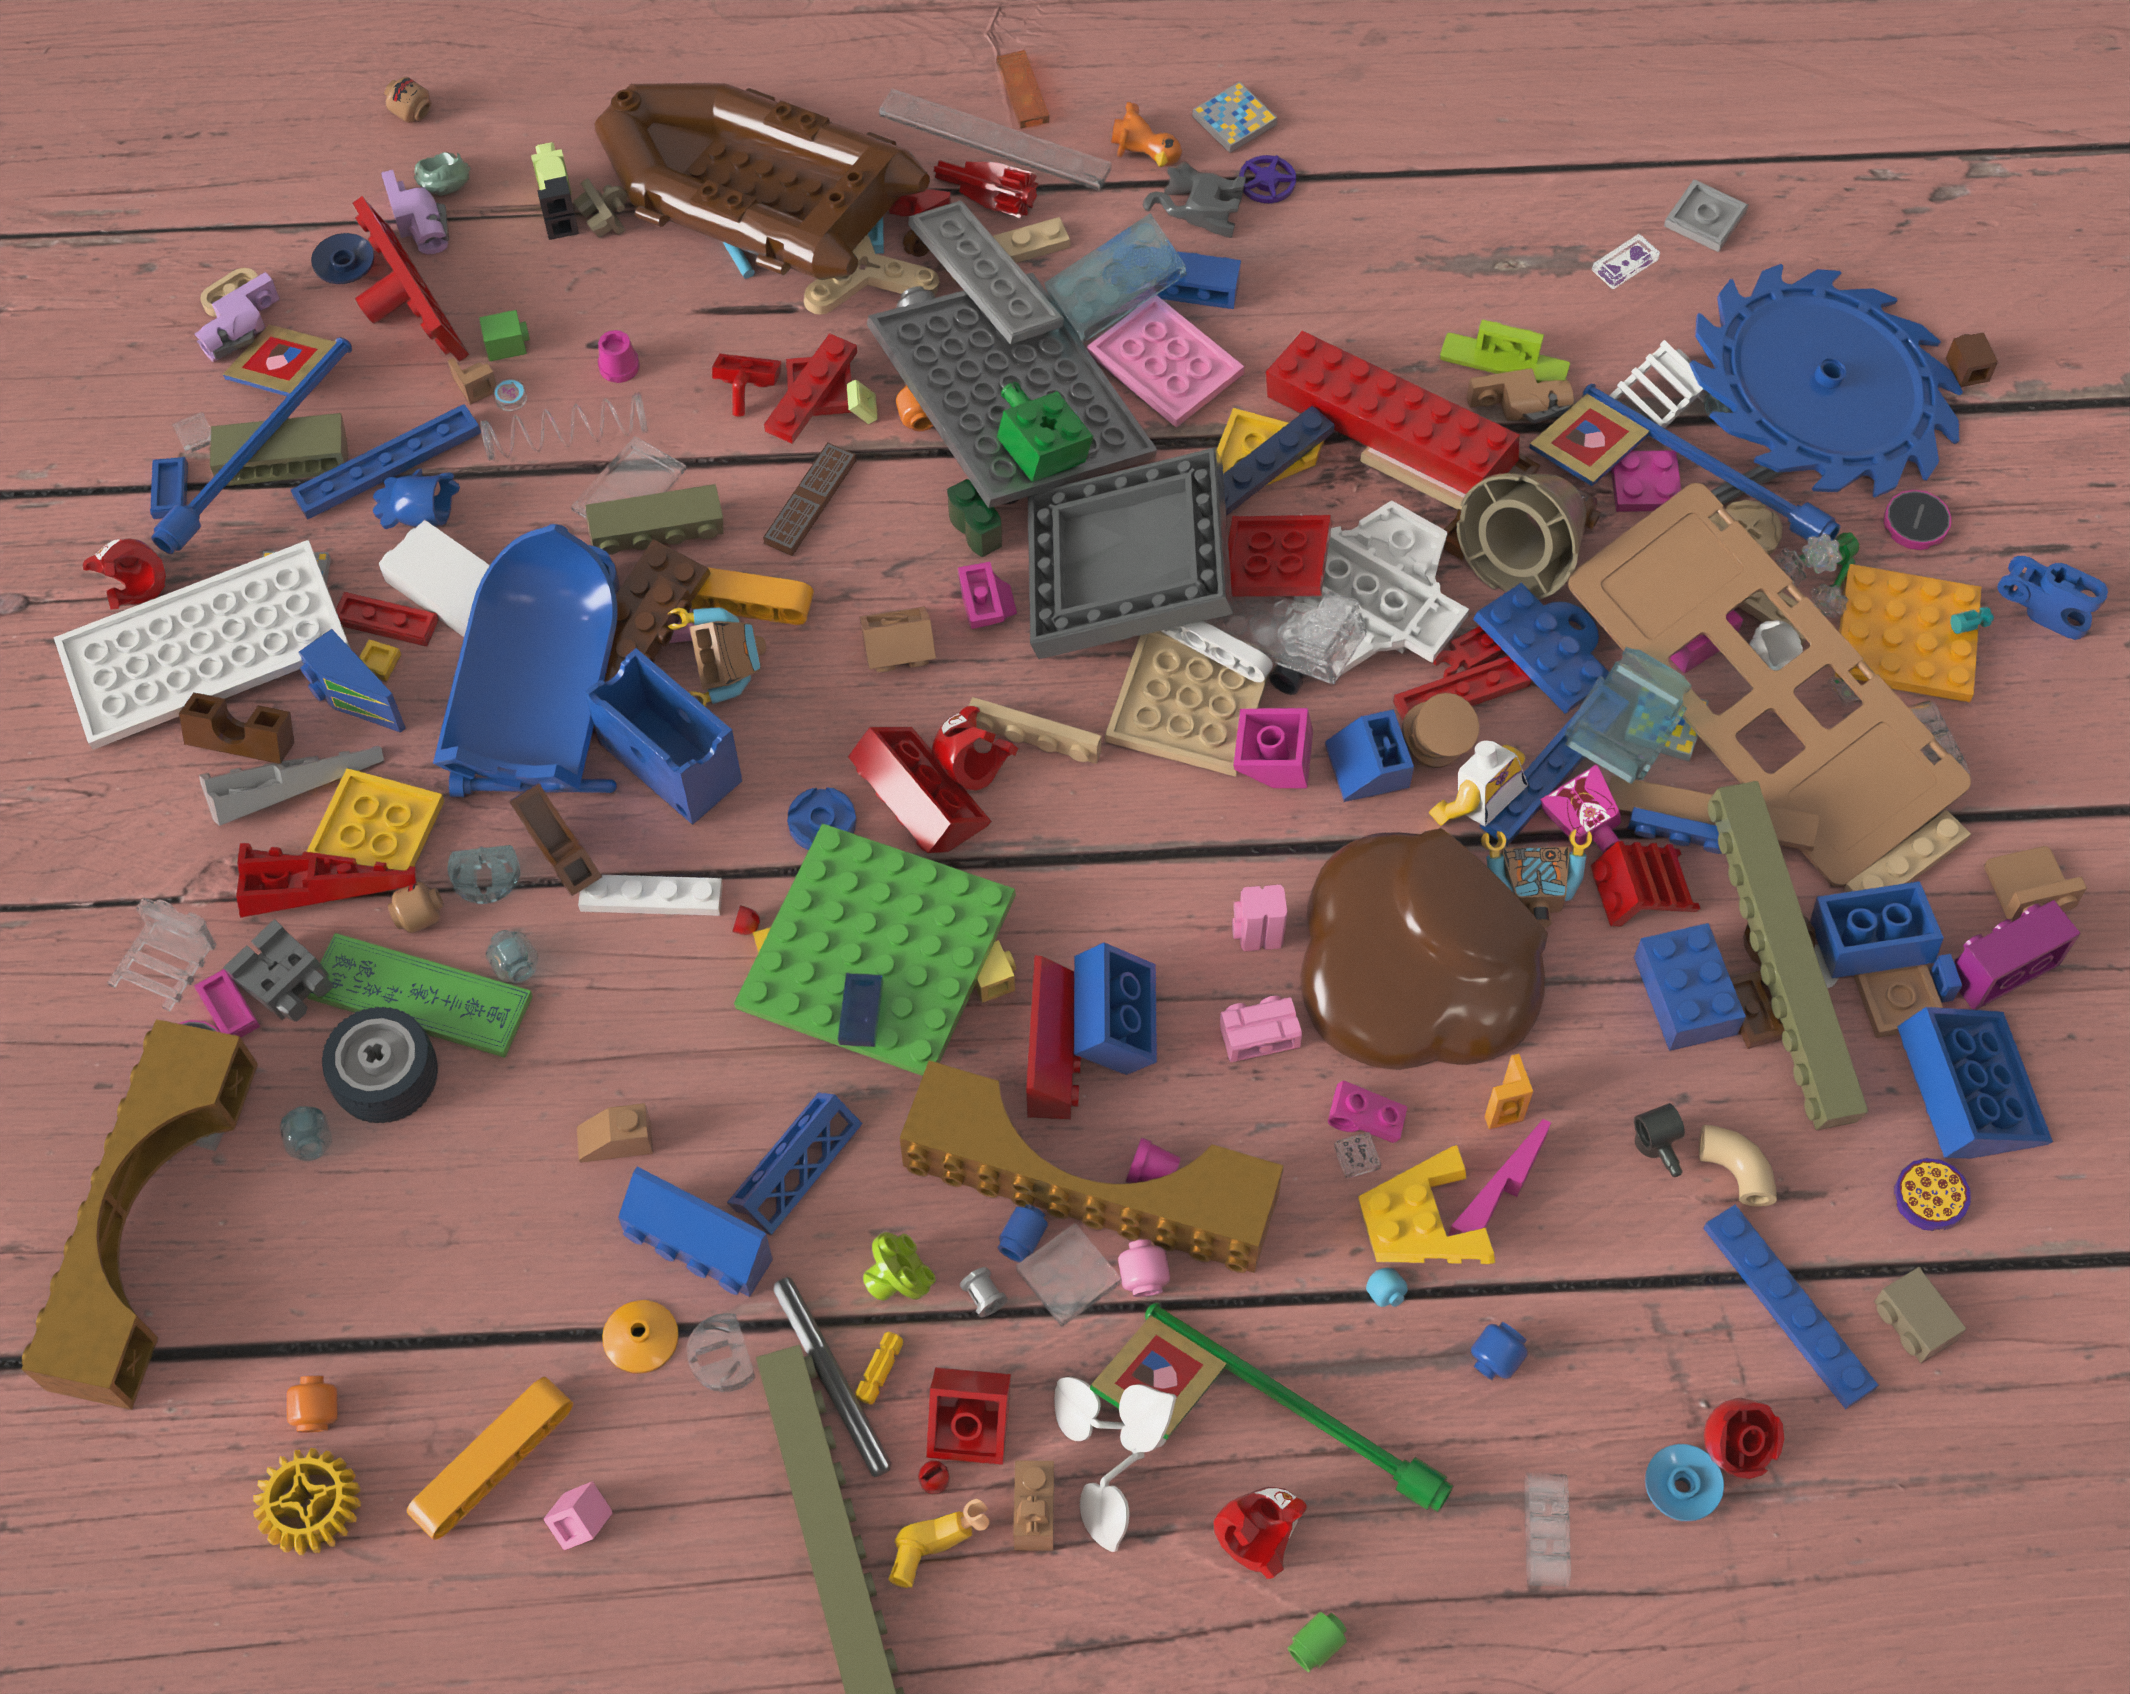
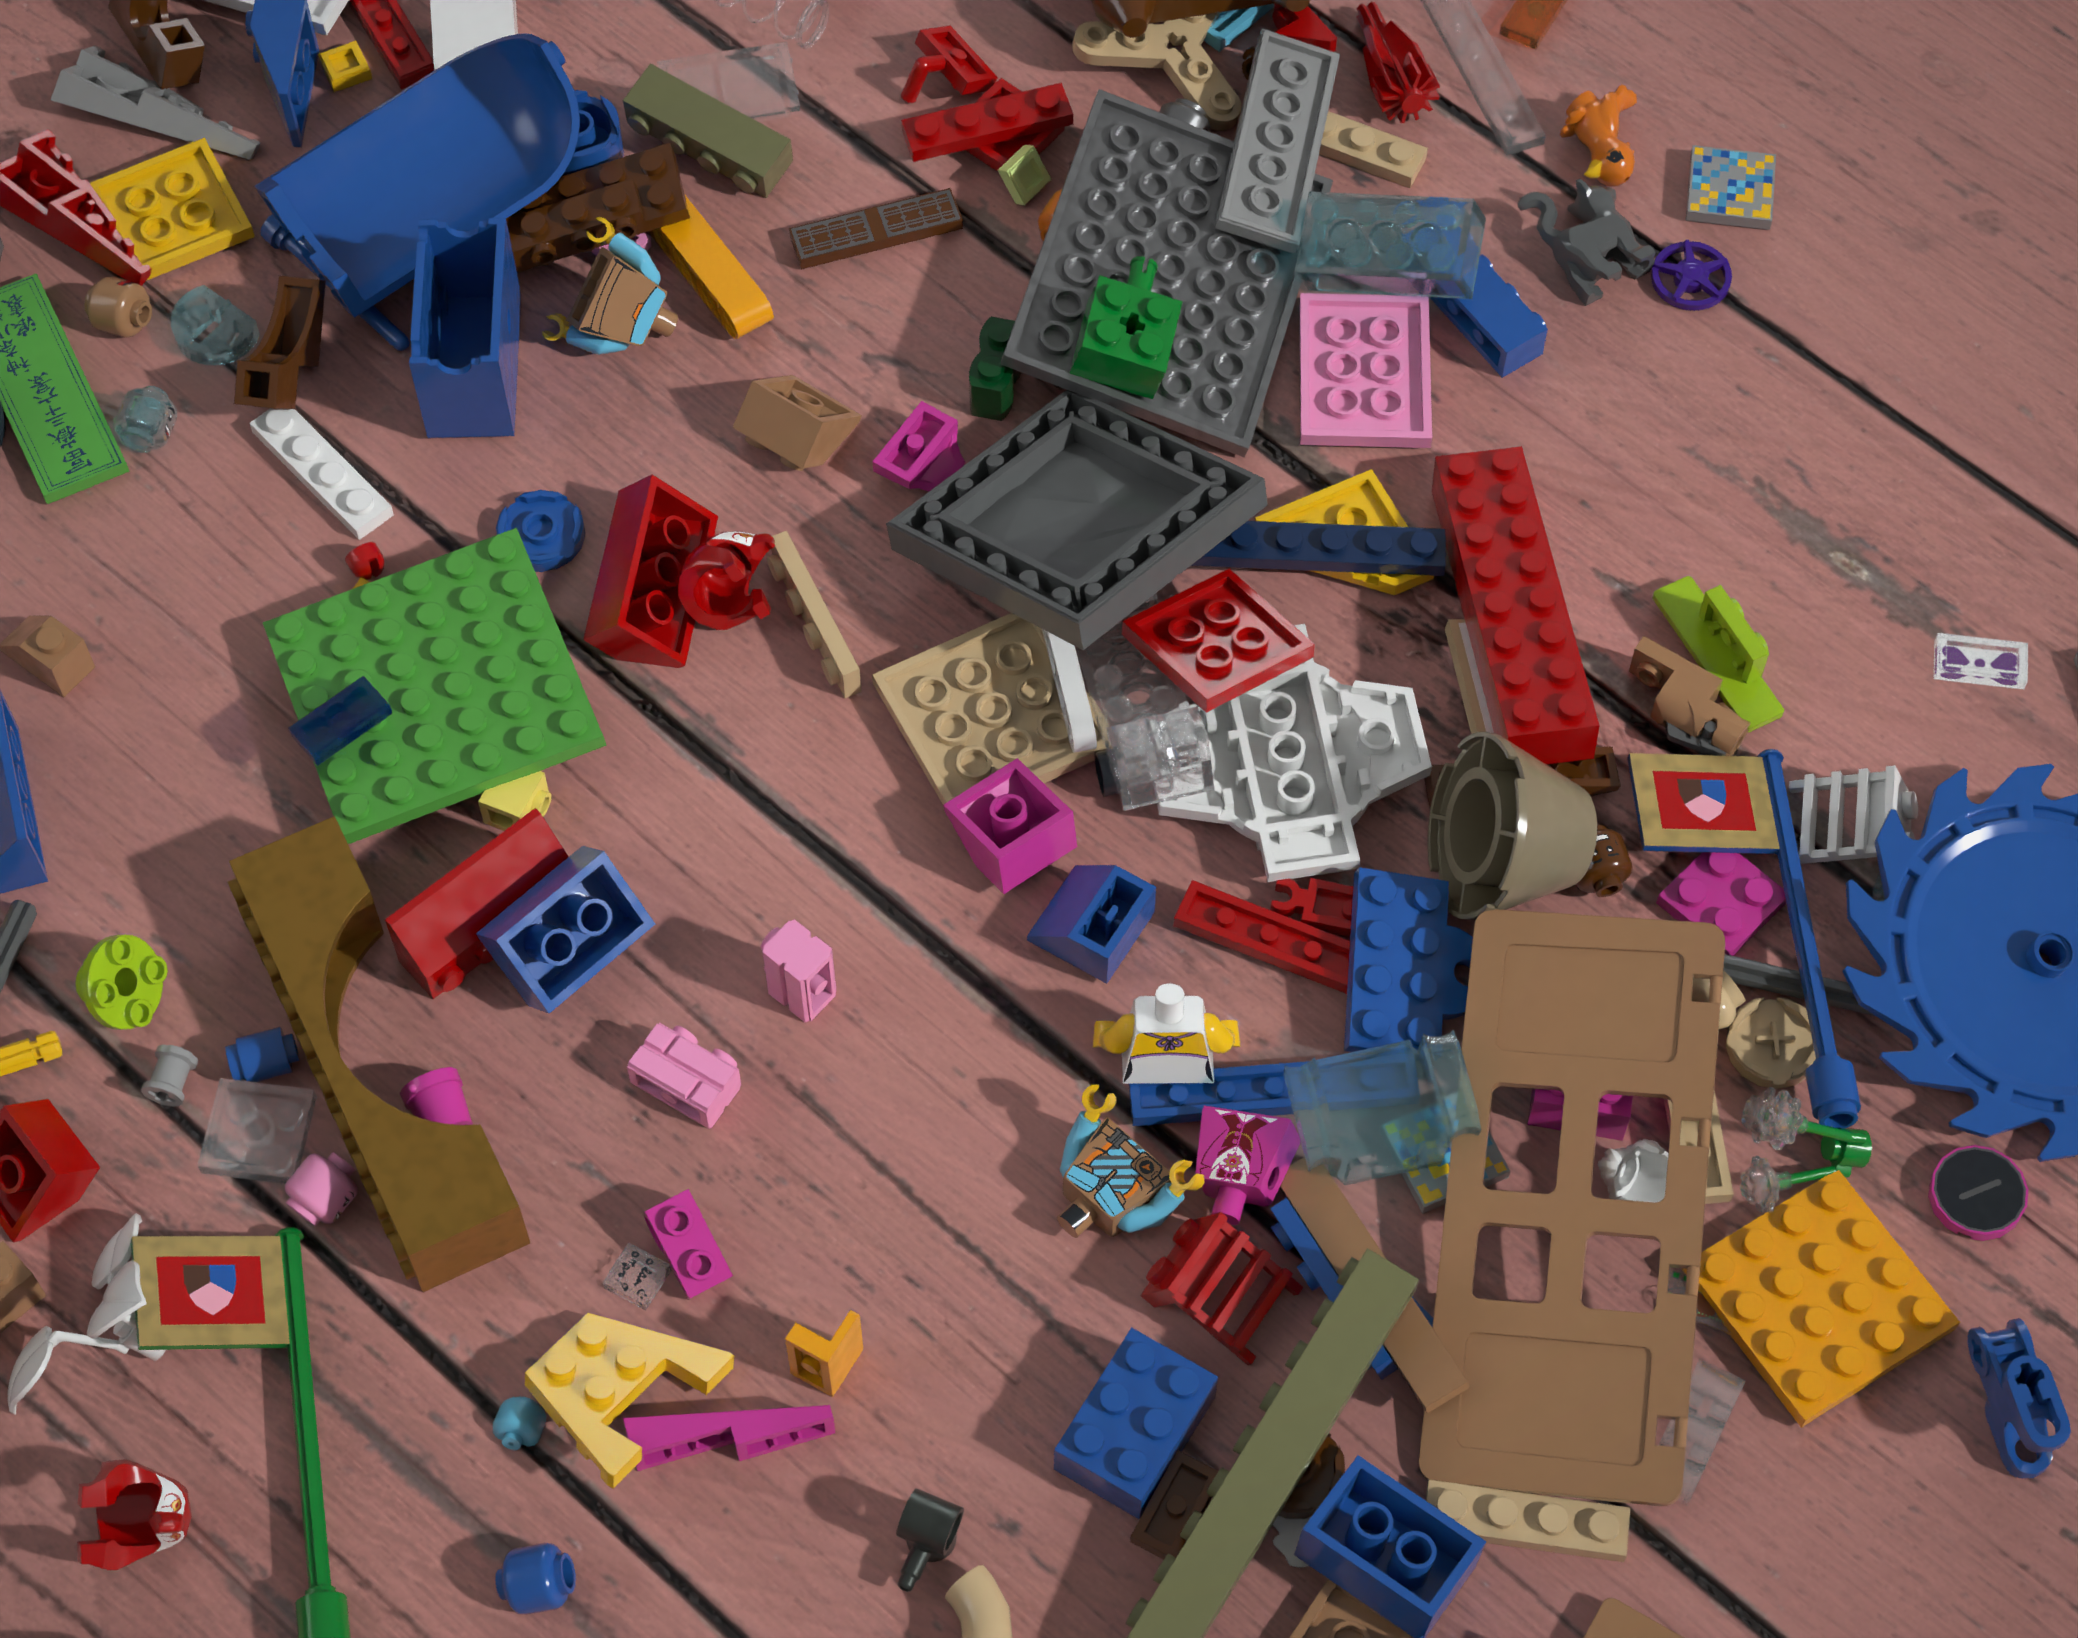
camera: 45 degrees right, 0 degrees up
blue fence [727,1093,863,1235] -> none
reddish brown plant [1300,828,1548,1070] -> none
medium nougat hat [1402,693,1479,768] -> none
teal piece [1950,607,1994,634] -> none

